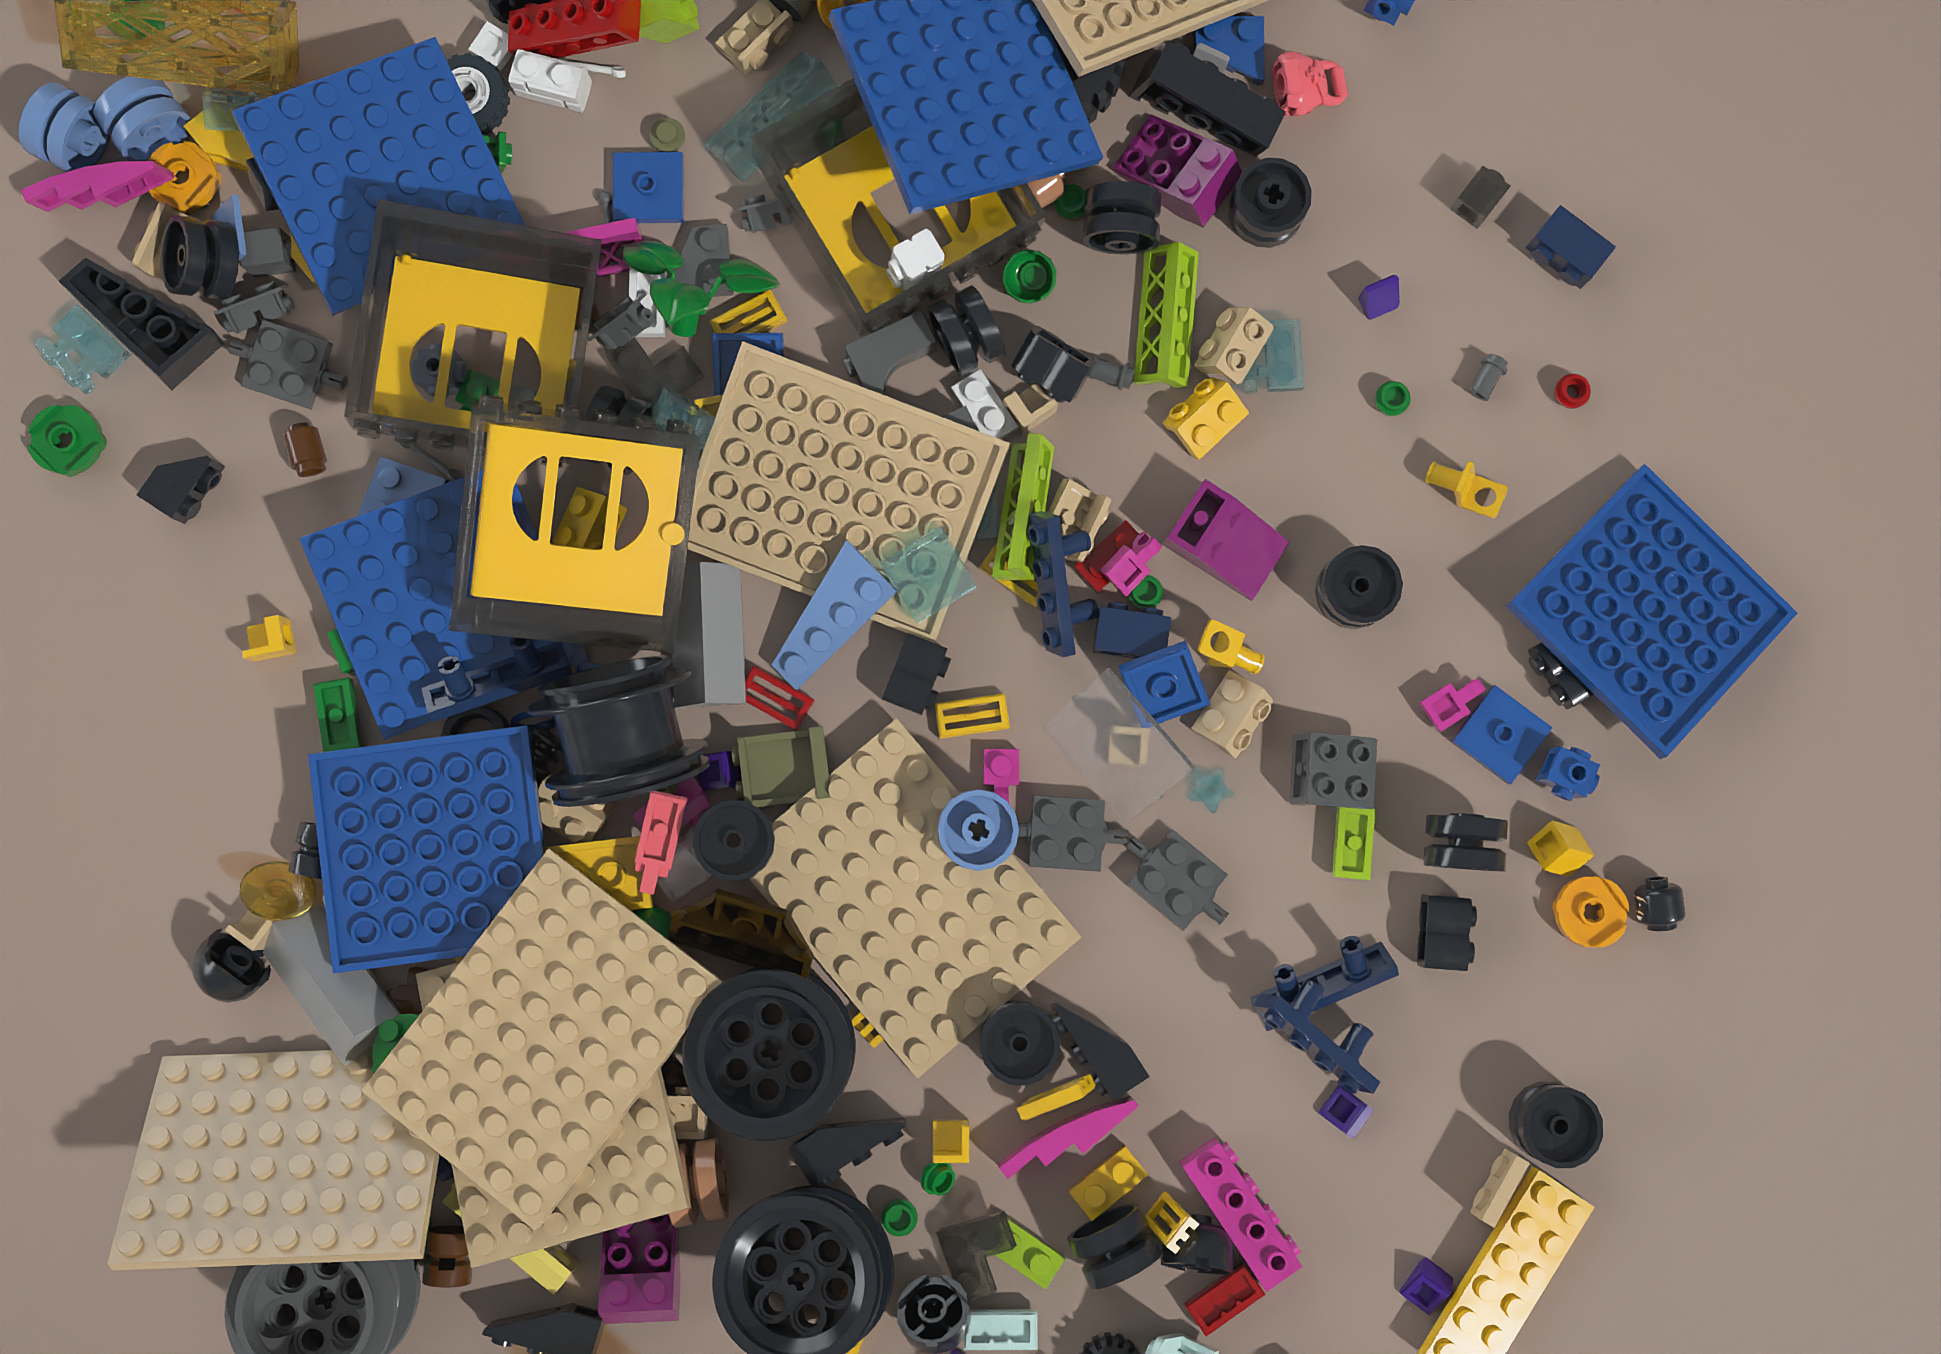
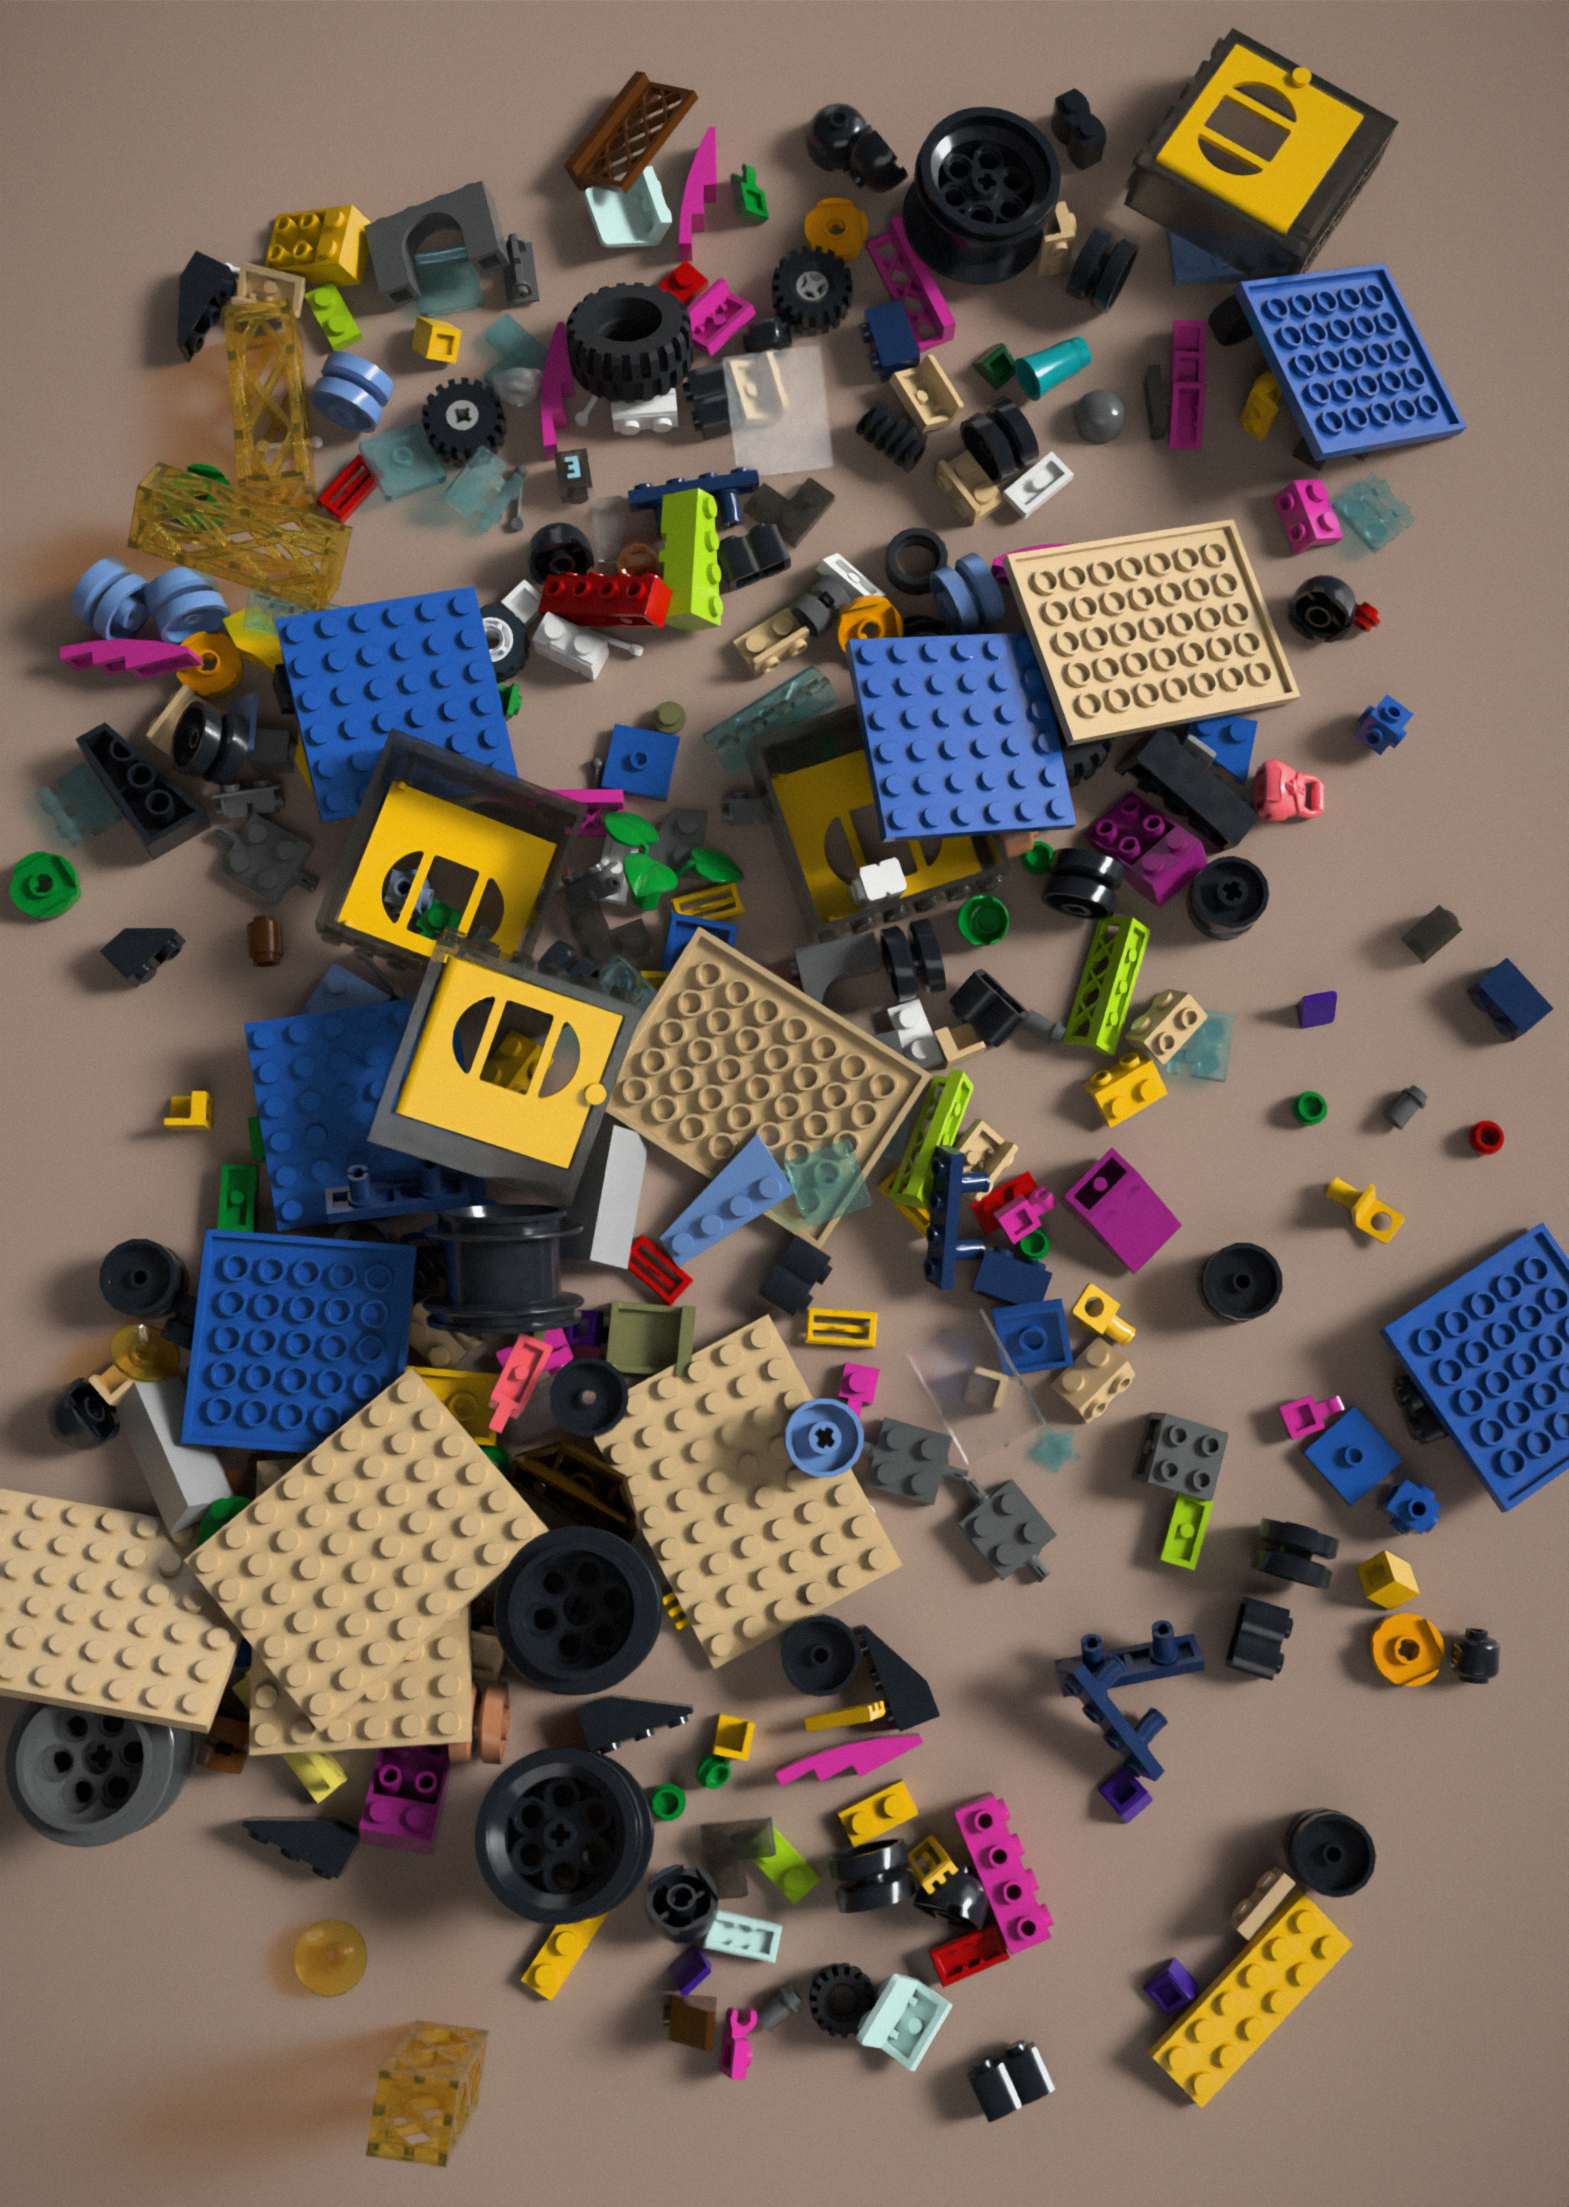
camera: 15 degrees right, 5 degrees down
none -> black wheel [99,1239,189,1320]

